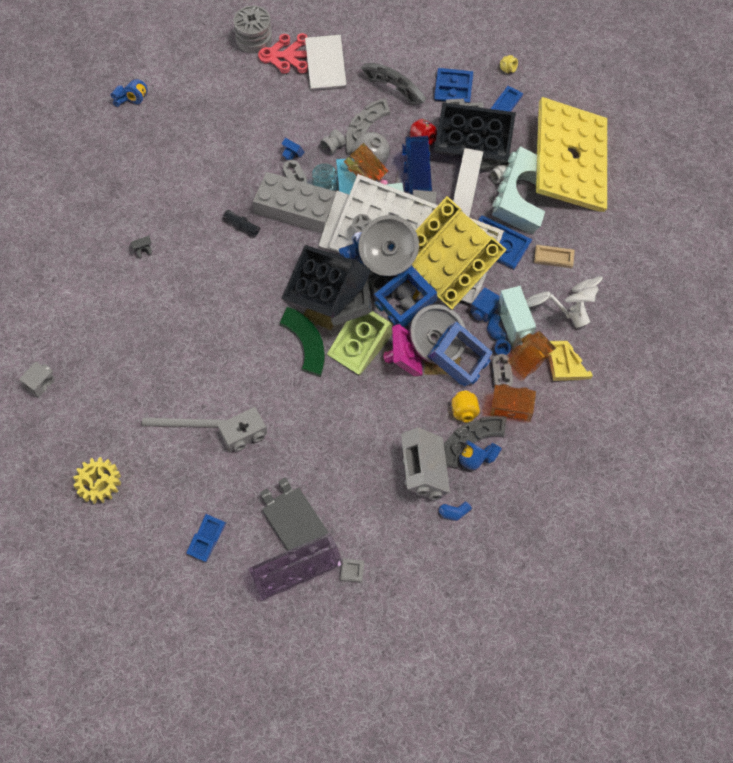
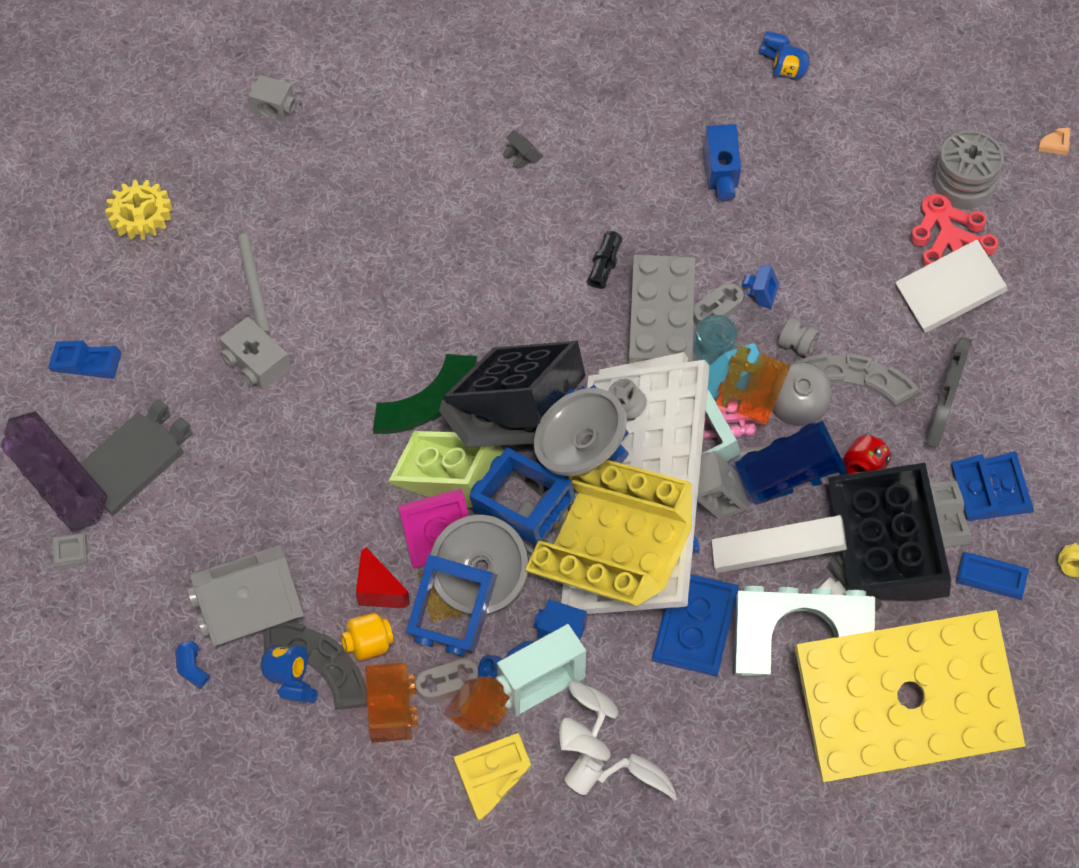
camera: 75 degrees right, 5 degrees down
tan tile [534,245,575,268] -> none
none -> red slope [356,547,410,608]
none -> blue torso [702,124,741,201]

